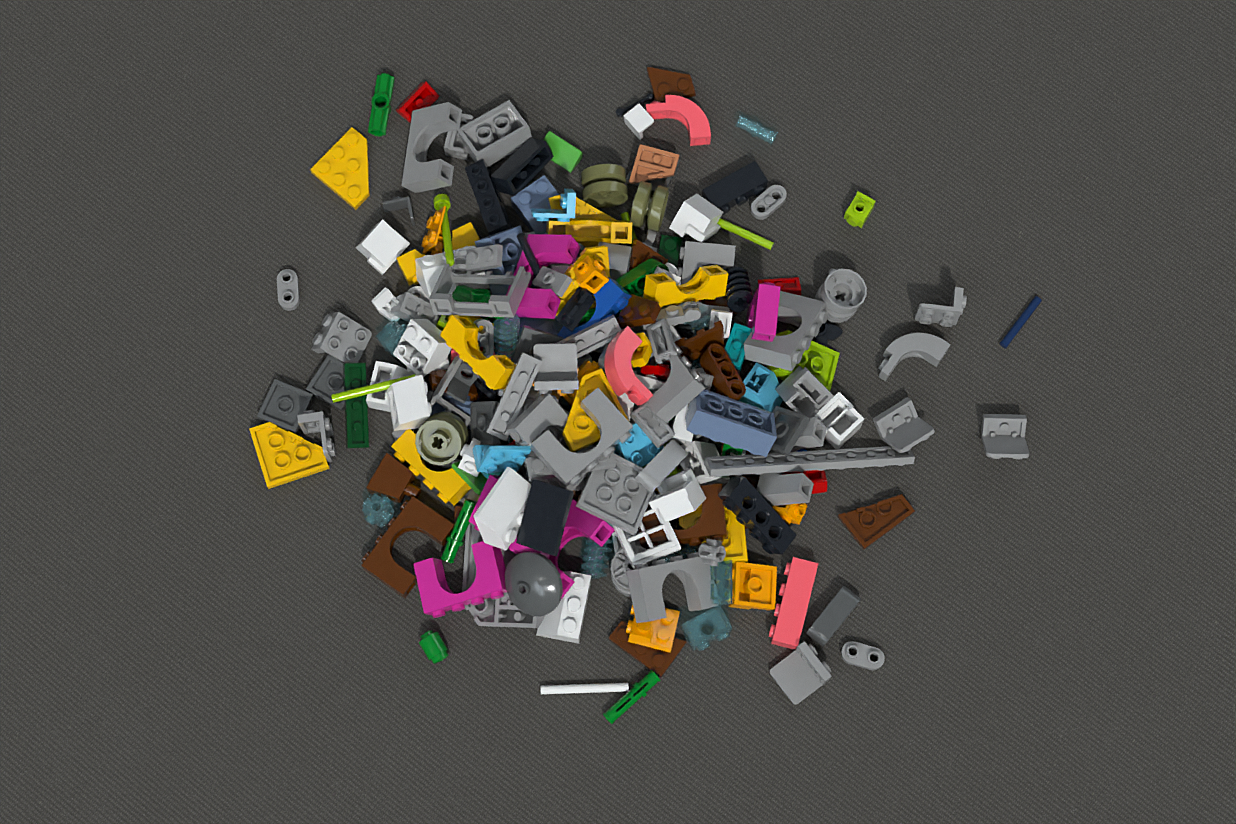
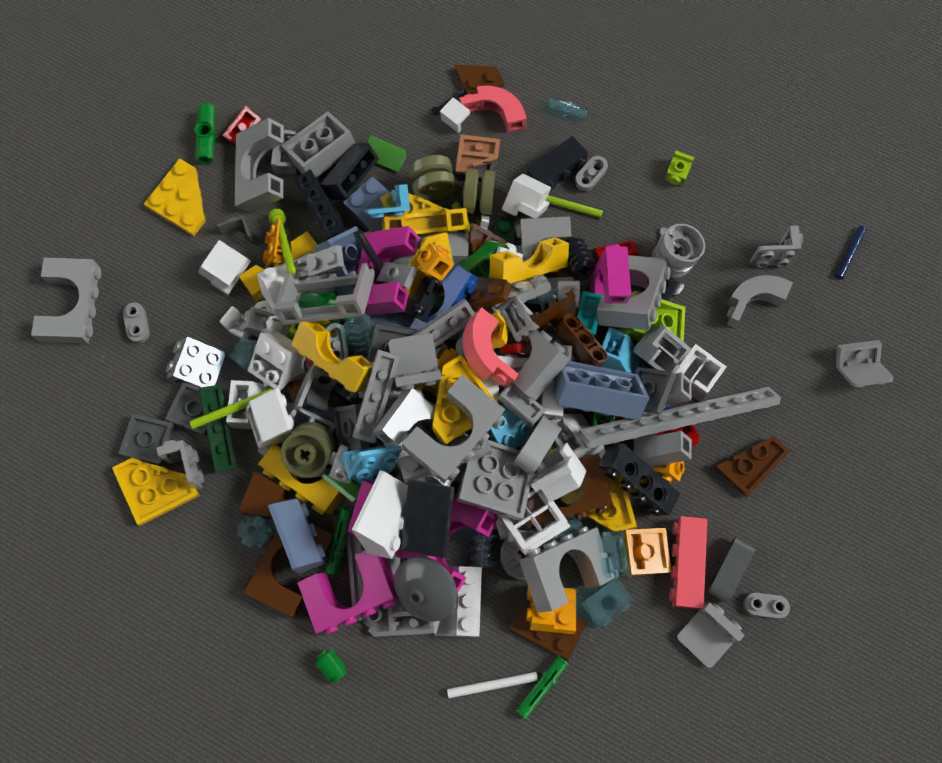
camera: 10 degrees left, 0 degrees up
light grey gear [699,539,726,566] -> none
light grey bracket [873,397,935,453] -> none
none -> light grey arch [31,258,101,344]
none -> sand blue slope [268,499,326,574]

